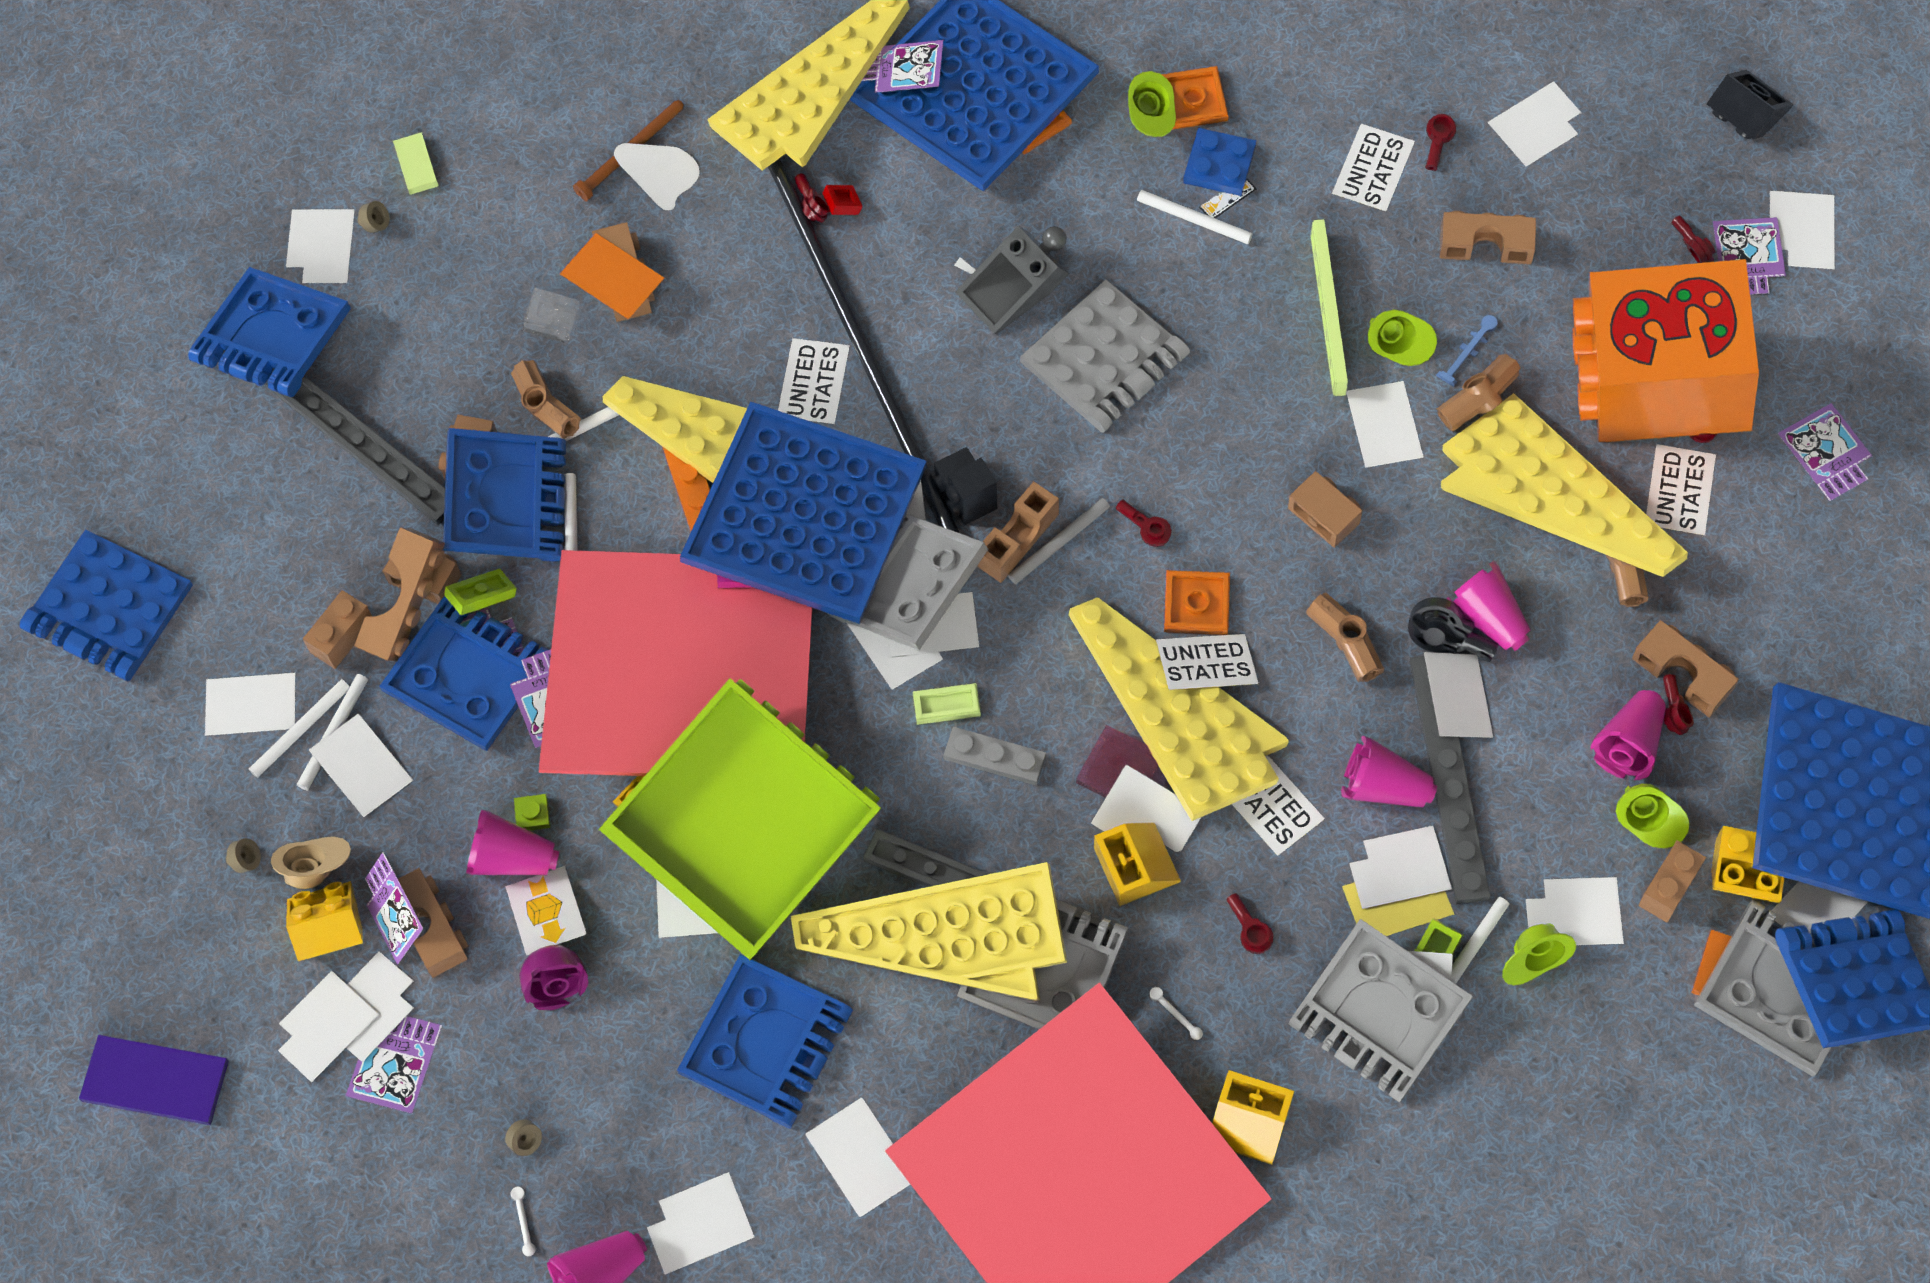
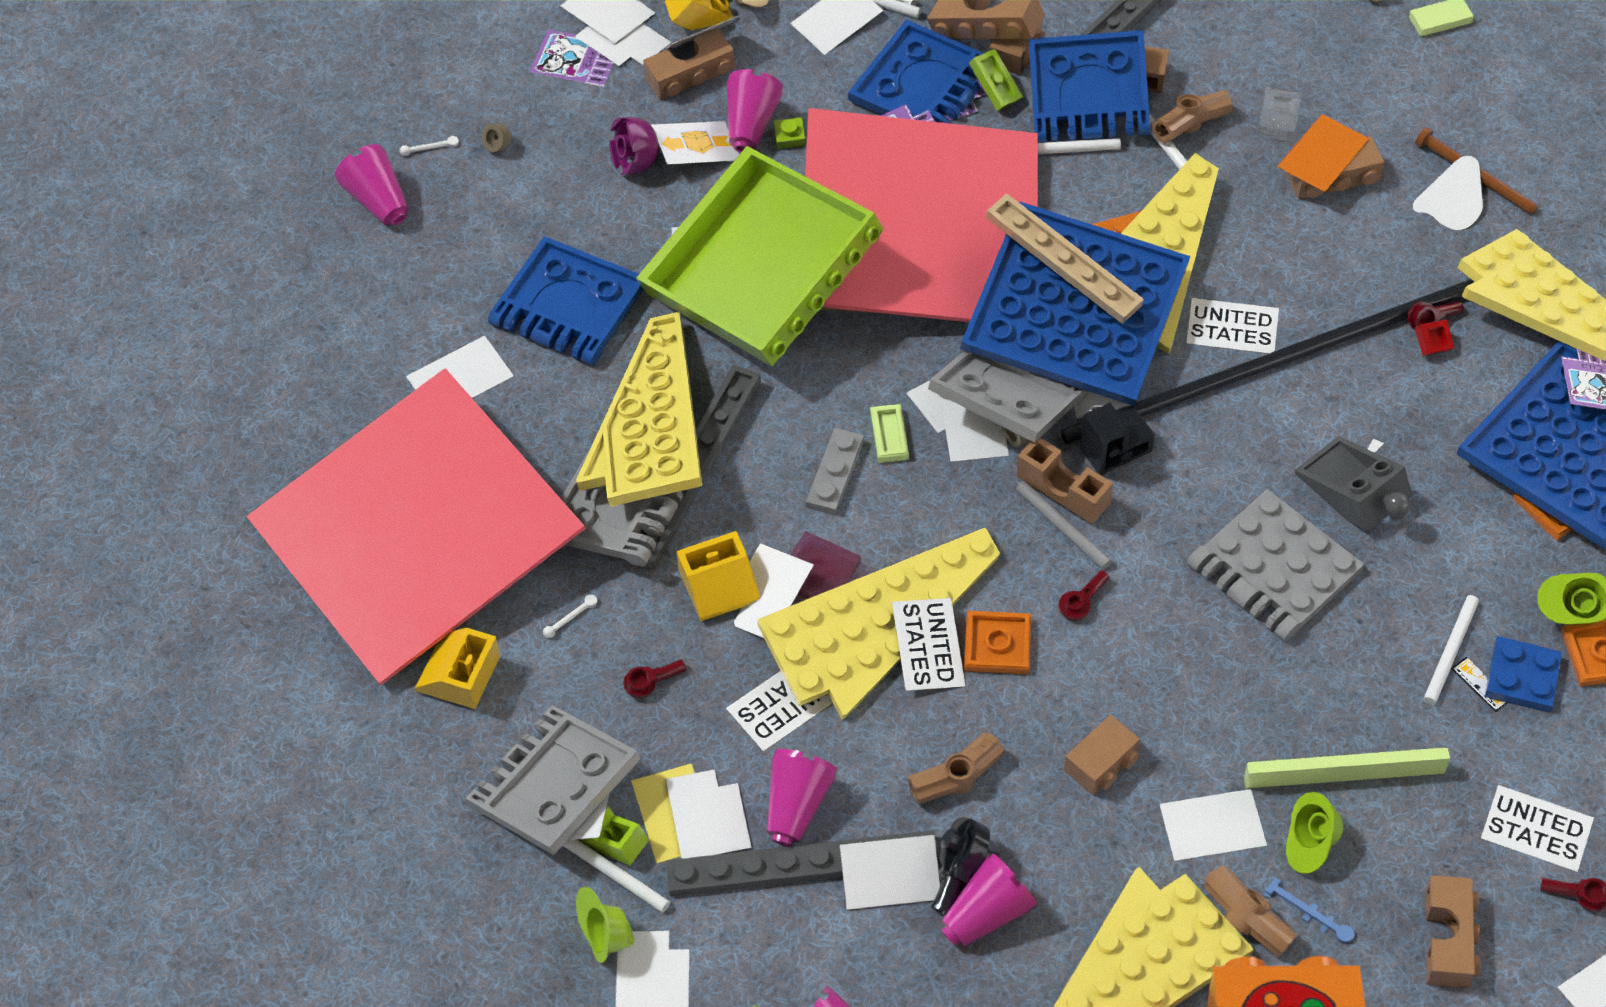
camera: 90 degrees right, 10 degrees down
white sticker [647,1172,754,1274] -> none
none -> tan plate [986,193,1144,324]

